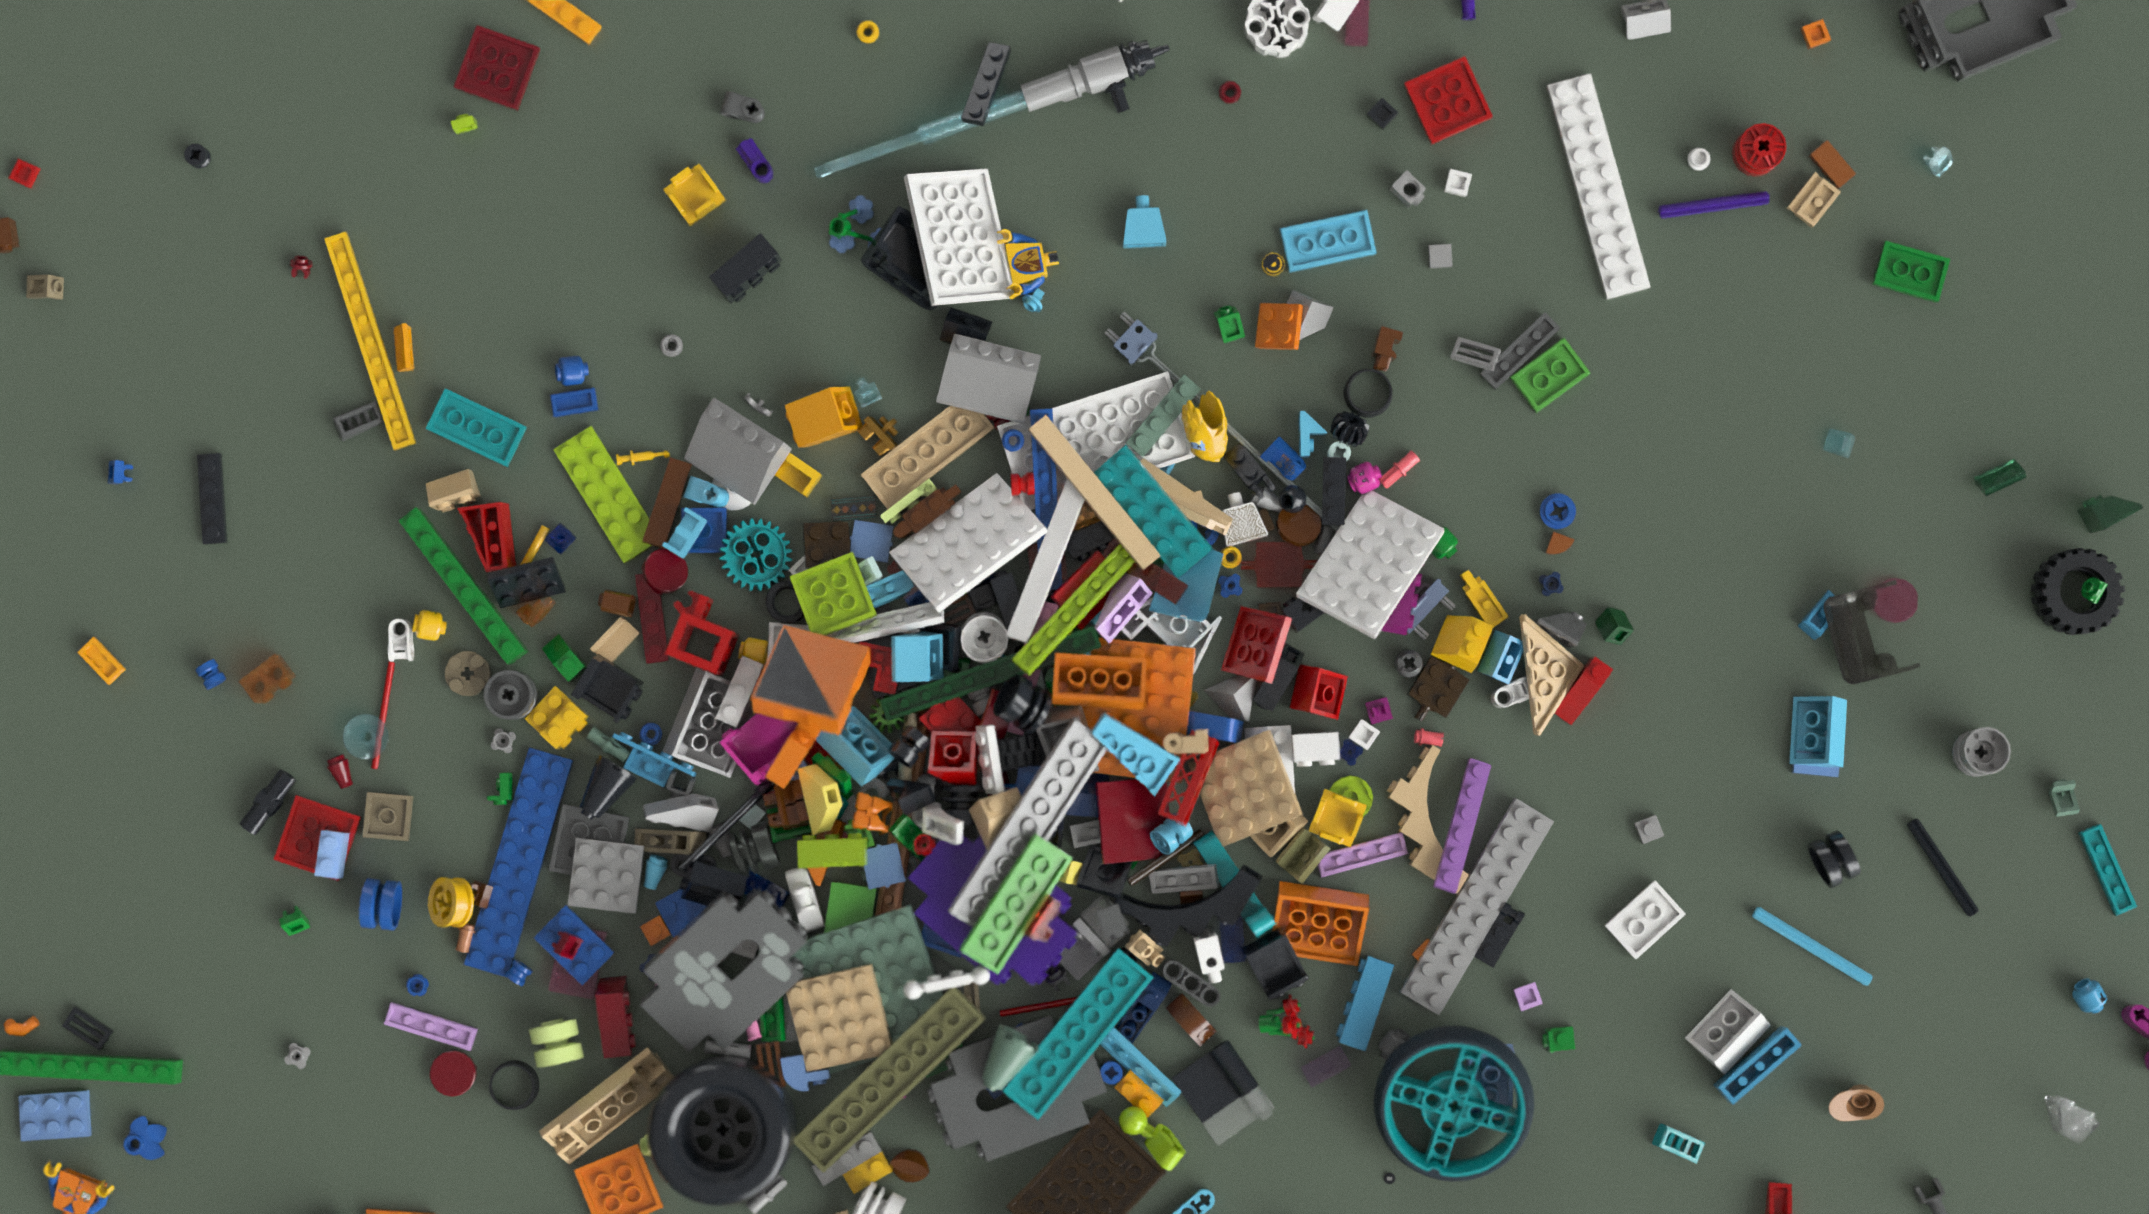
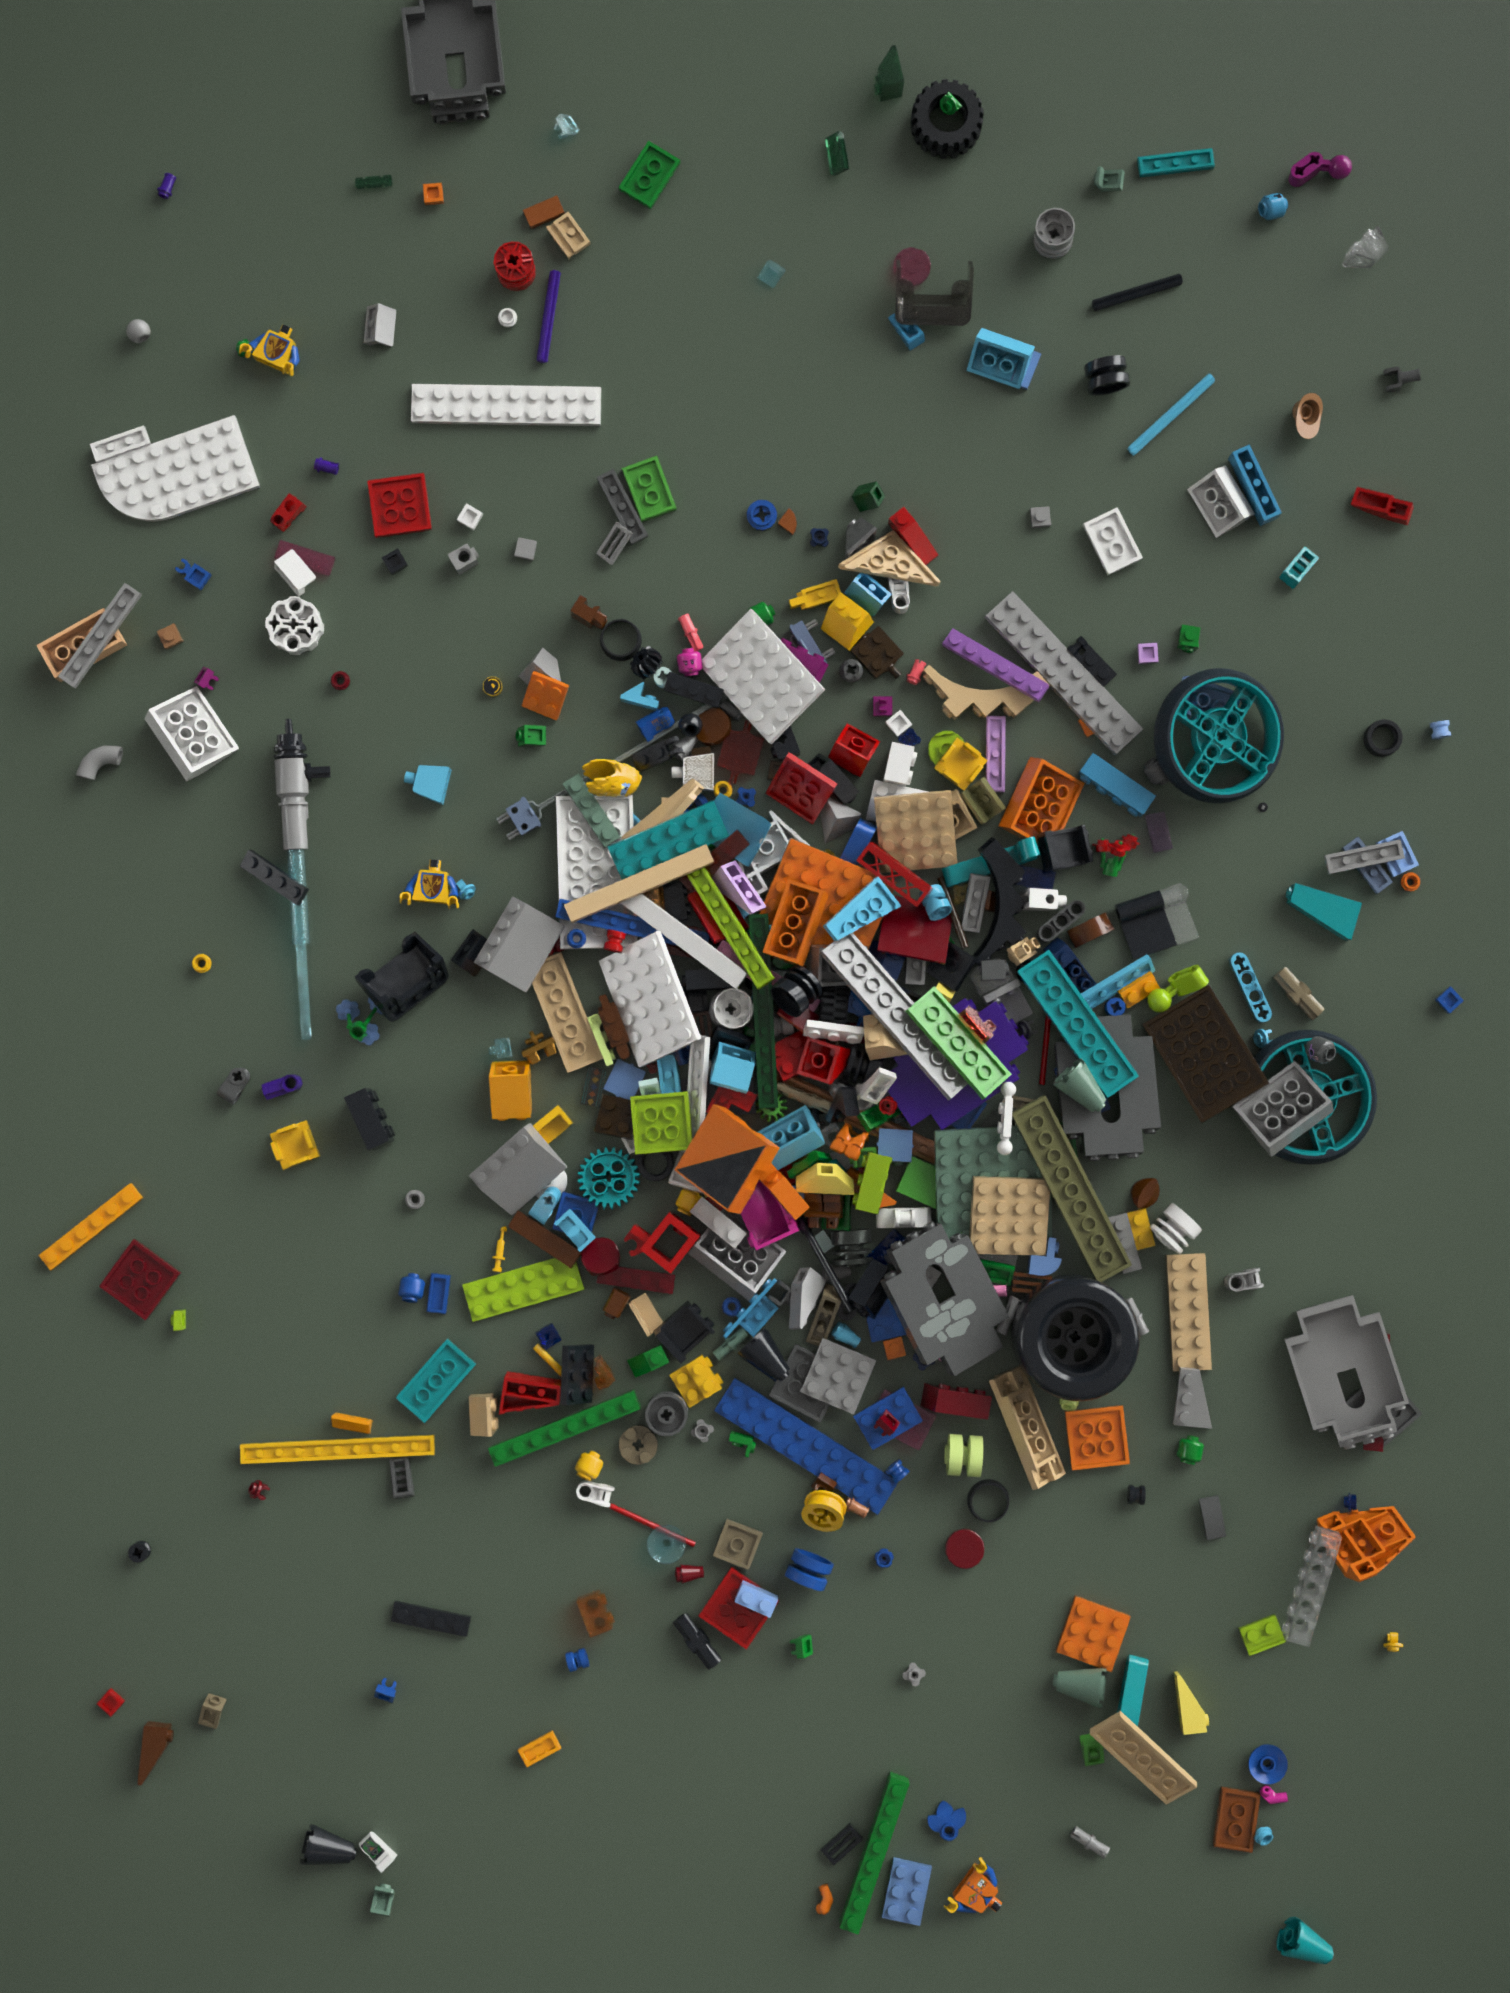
camera: 70 degrees left, 0 degrees up
lavender tile [384,1002,478,1051] -> none
light grey piece [744,393,773,417] -> none
black wheel [888,725,930,768] -> none
white plate [904,169,1014,306] -> none
tan leg [1163,729,1208,753] -> none
medium azure tile [1280,210,1377,273] -> none

